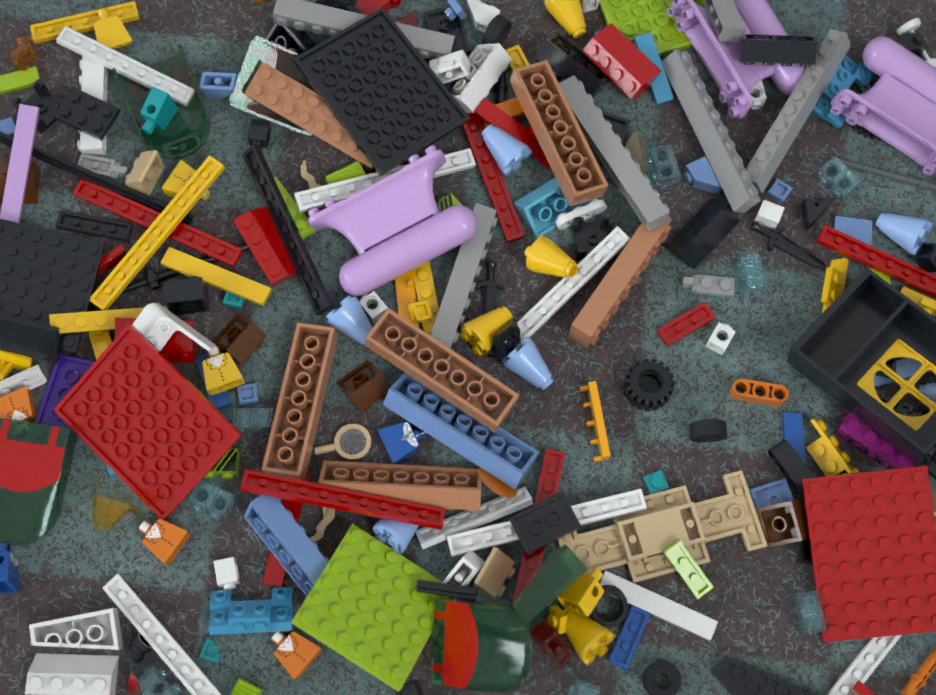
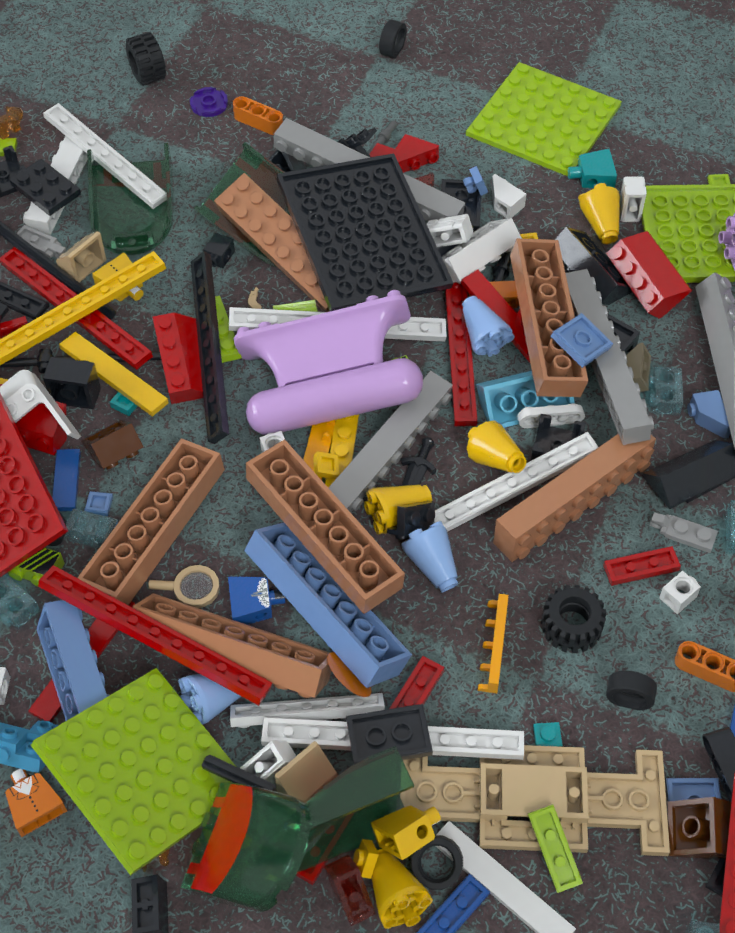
camera: 20 degrees right, 15 degrees down
yellow plate [30,1,140,44] -> none
yellow torso [93,8,133,50] -> none
teal torso [140,87,179,135] -> none
medium blue slope [199,72,238,99] -> none
yellow torso [202,346,245,396] -> none
tan hair [309,507,336,542] -> none
light blue cone [326,295,373,348] -> none
reddish brown slope [337,360,391,412] -> none
black tyre [482,14,512,45] -> none
dark azure tile [633,32,674,105] -> none
none -> medium blue tile [550,313,613,368]

